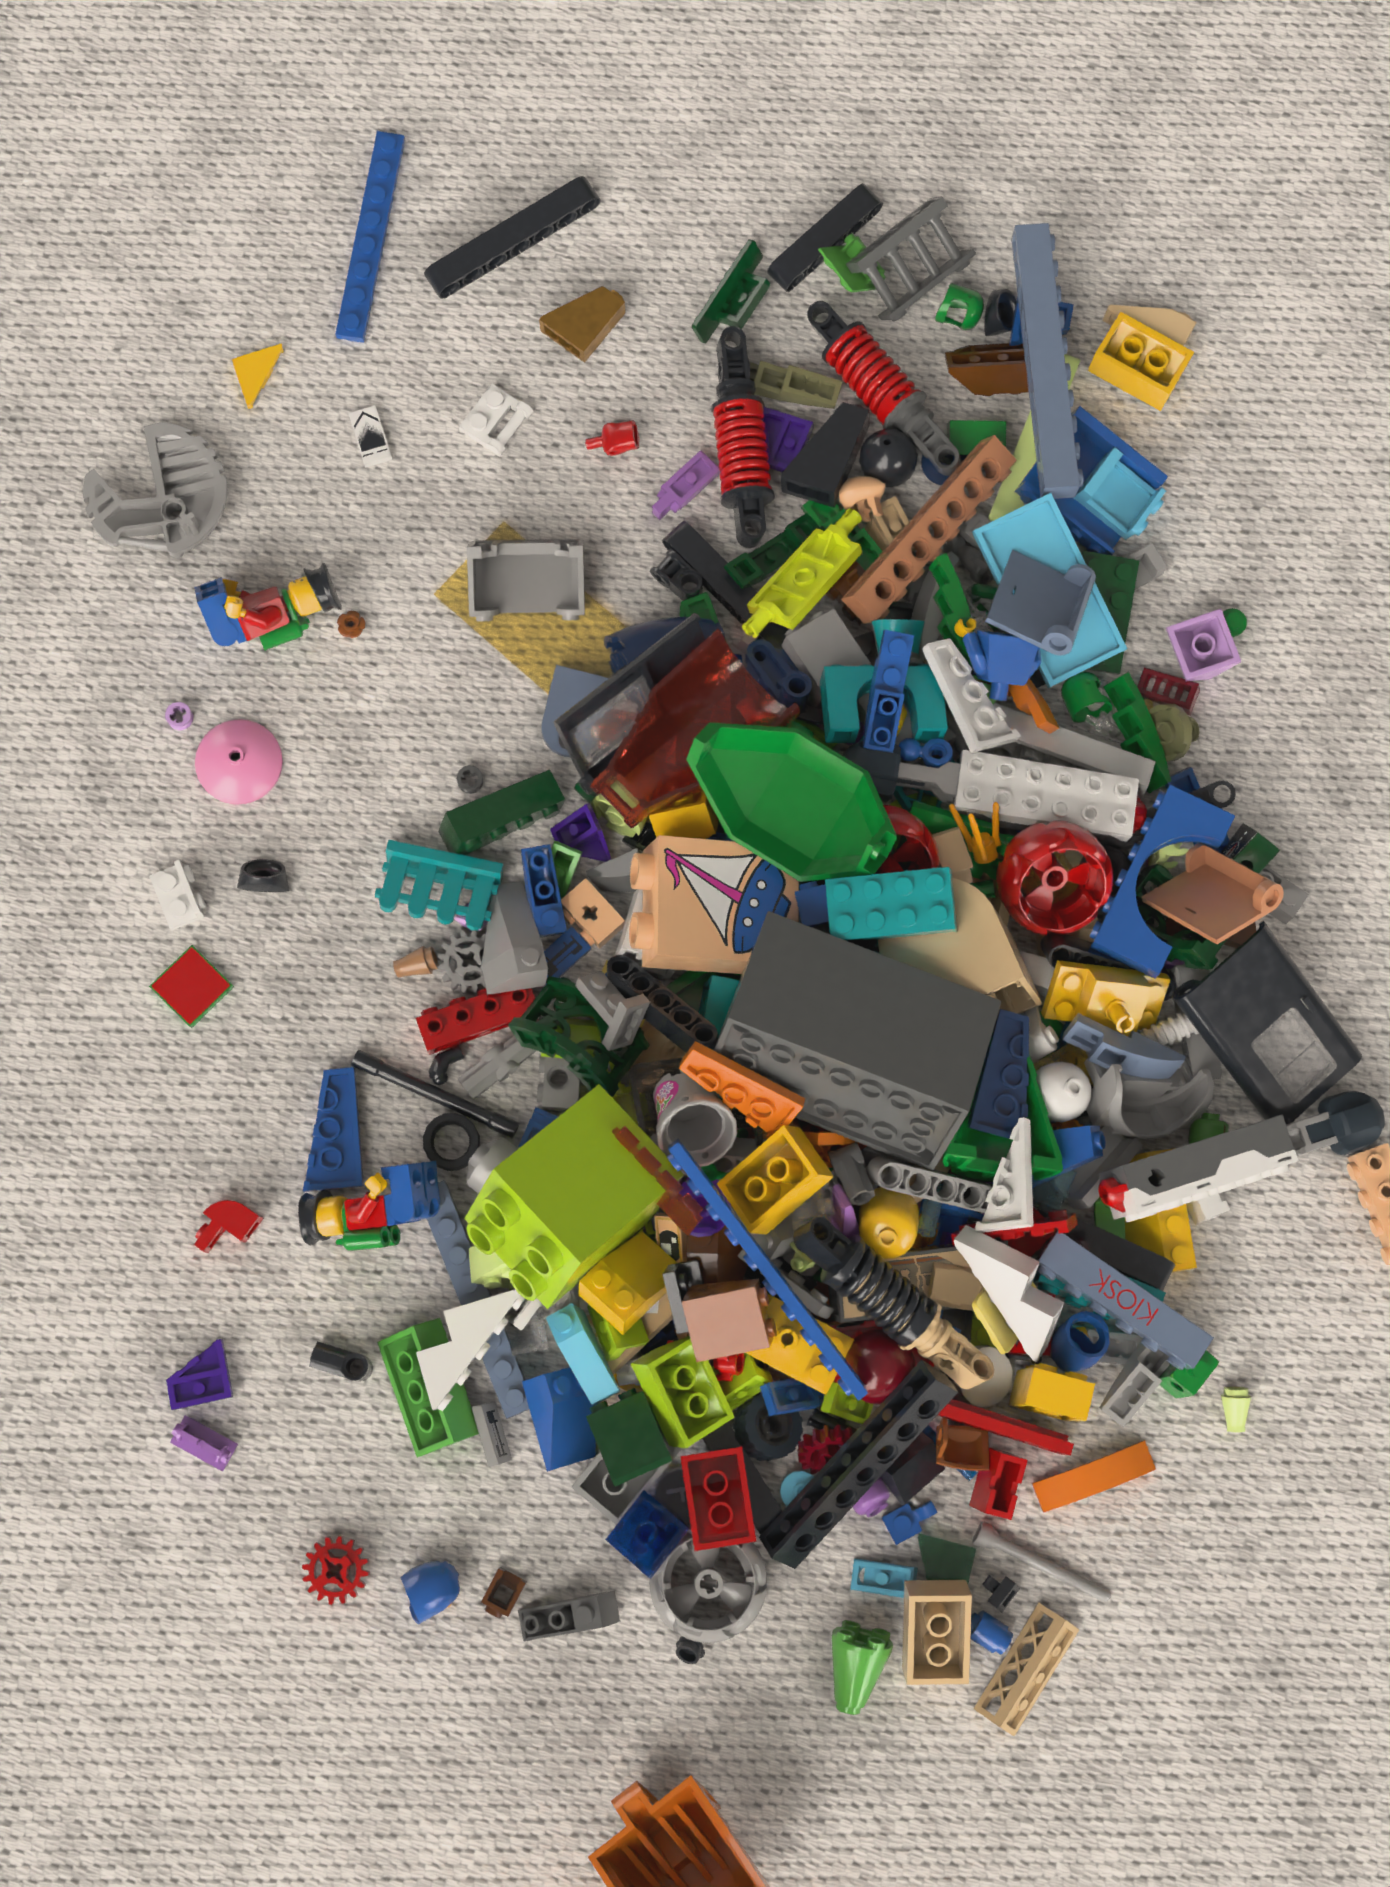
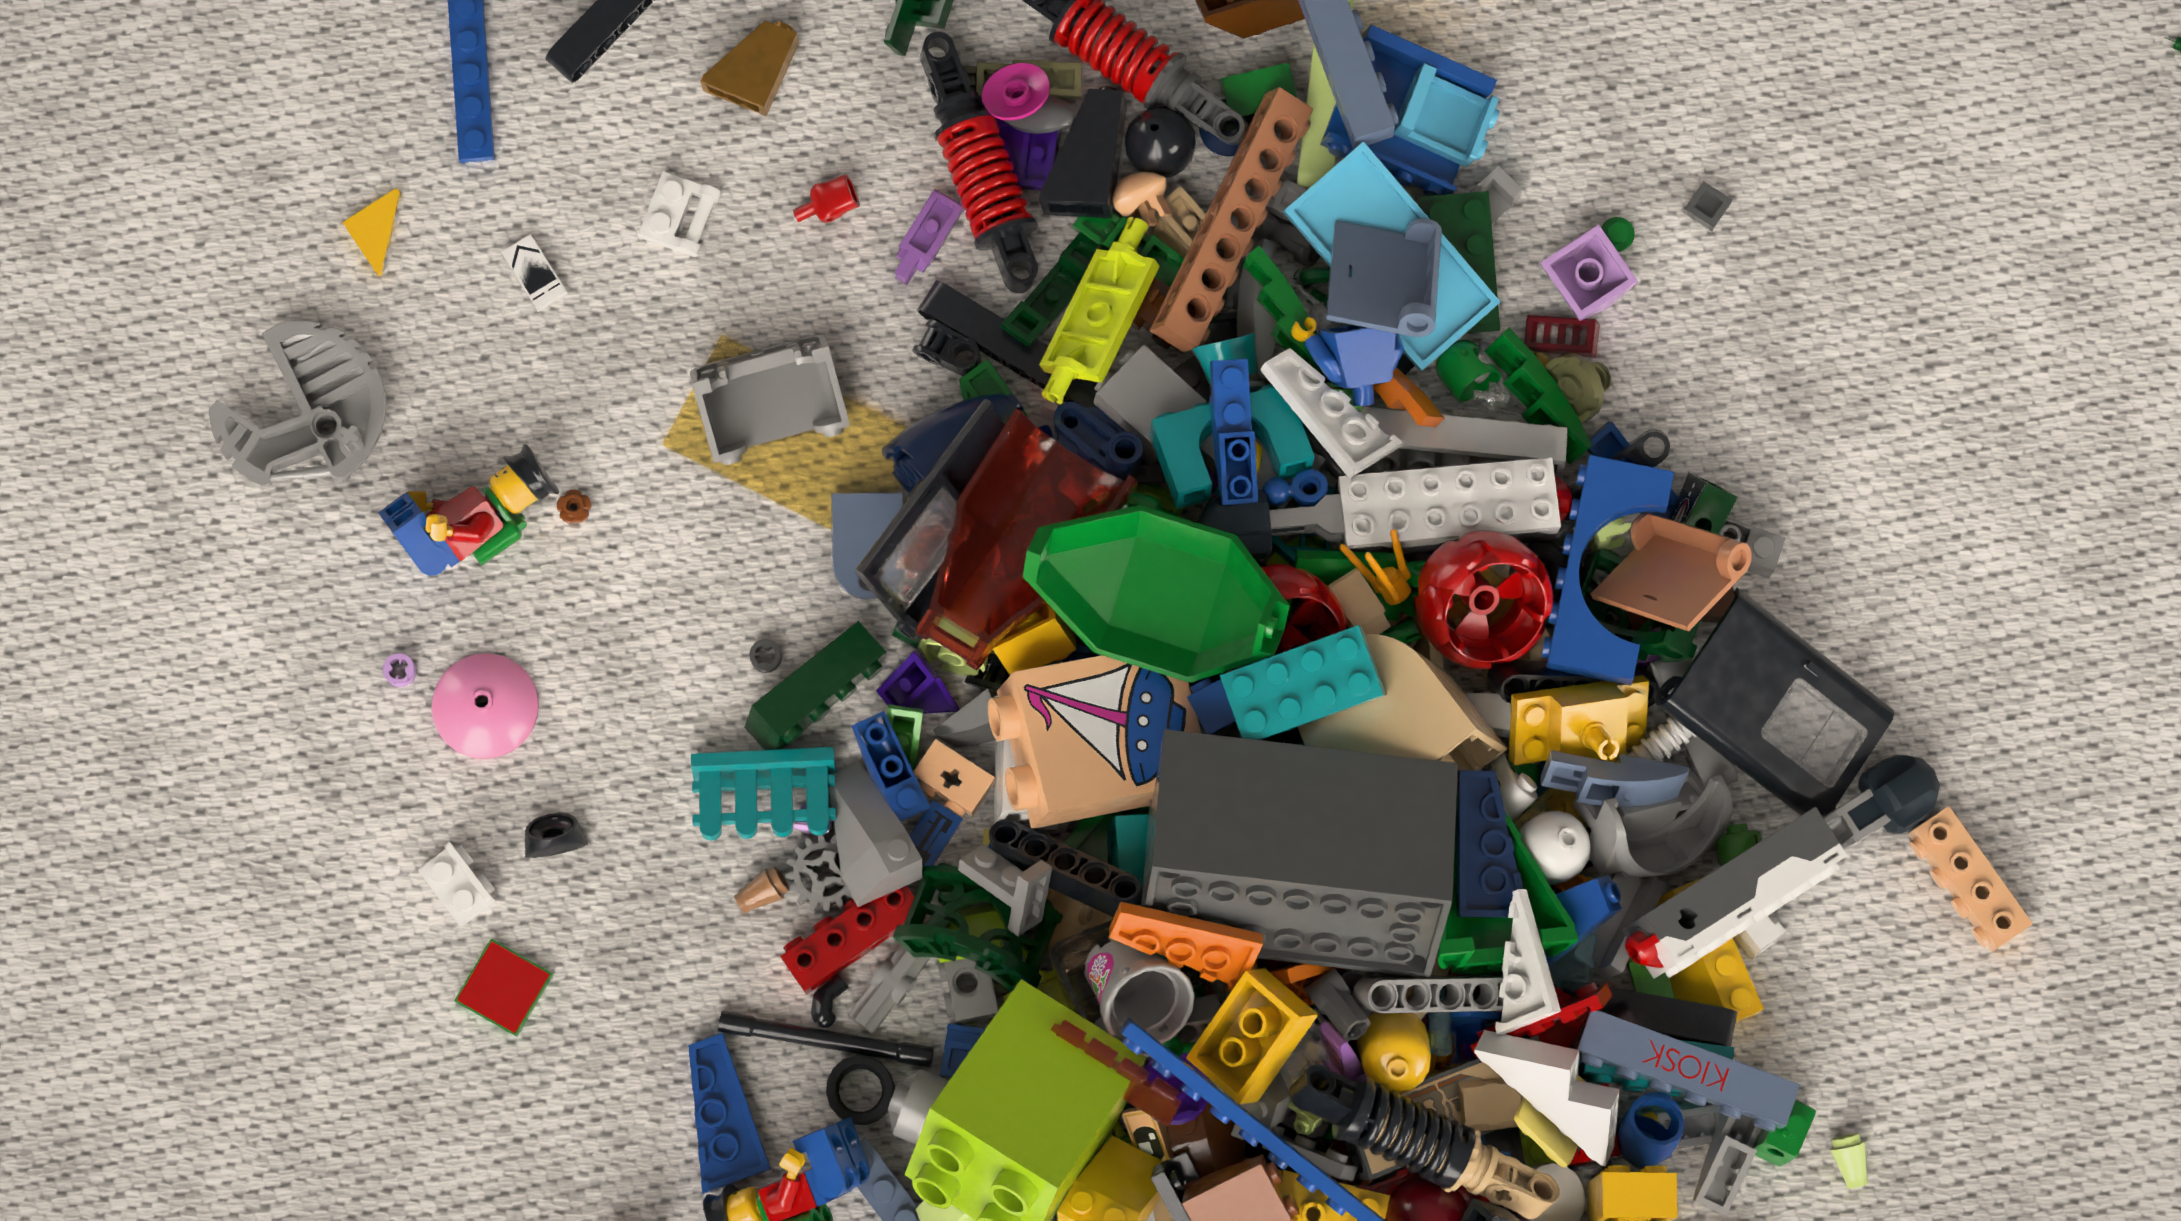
camera: 10 degrees left, 0 degrees up
none -> dark pink dish [982,63,1050,120]
none -> dark grey arm [1003,95,1075,134]
none -> dark grey plate [1683,181,1733,231]

